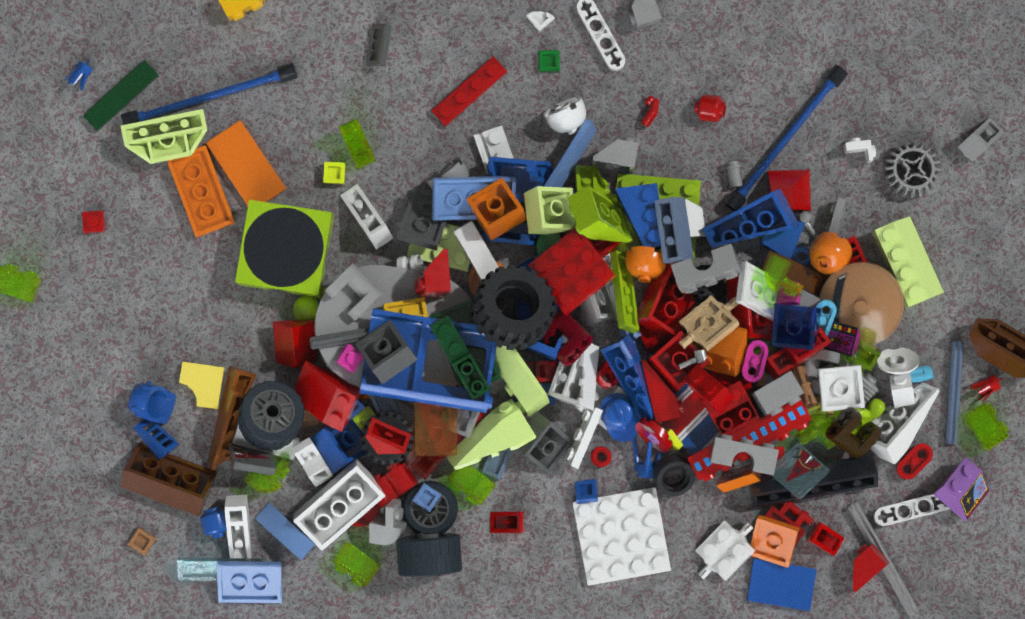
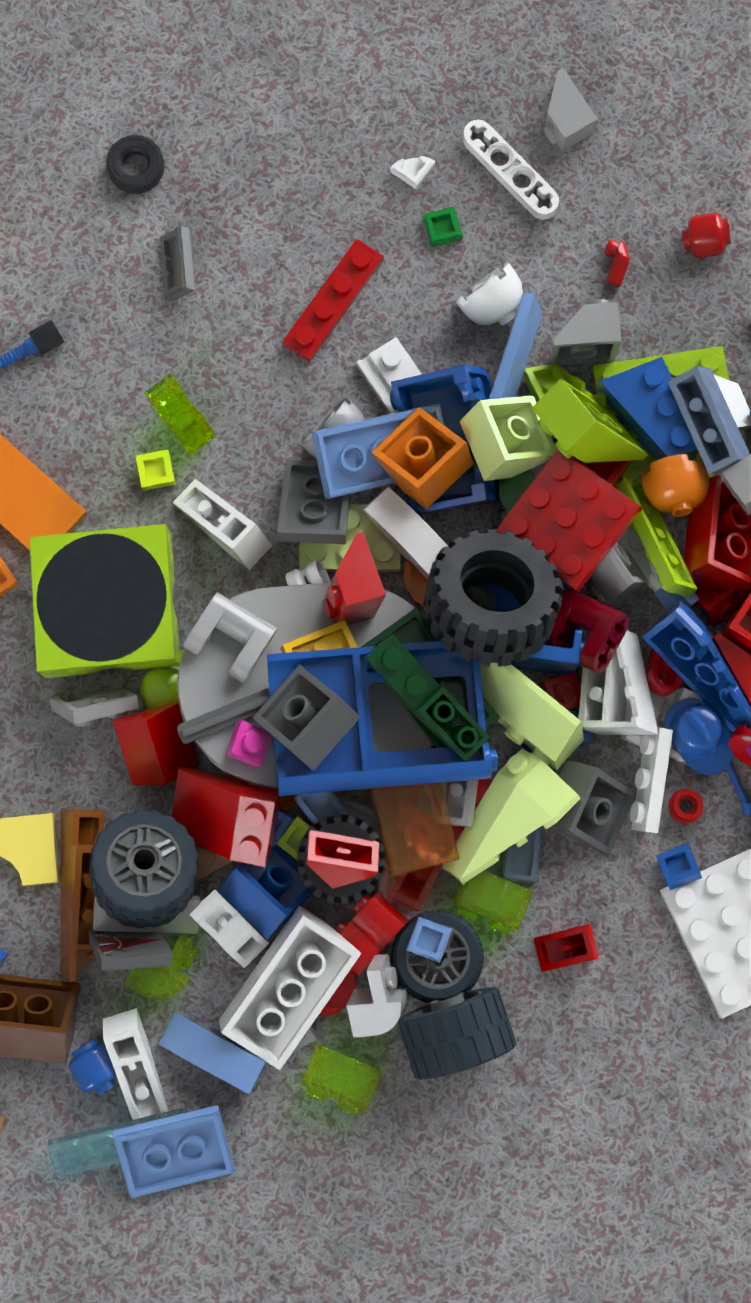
camera: 10 degrees left, 5 degrees down
none -> light grey wing [50,688,139,727]

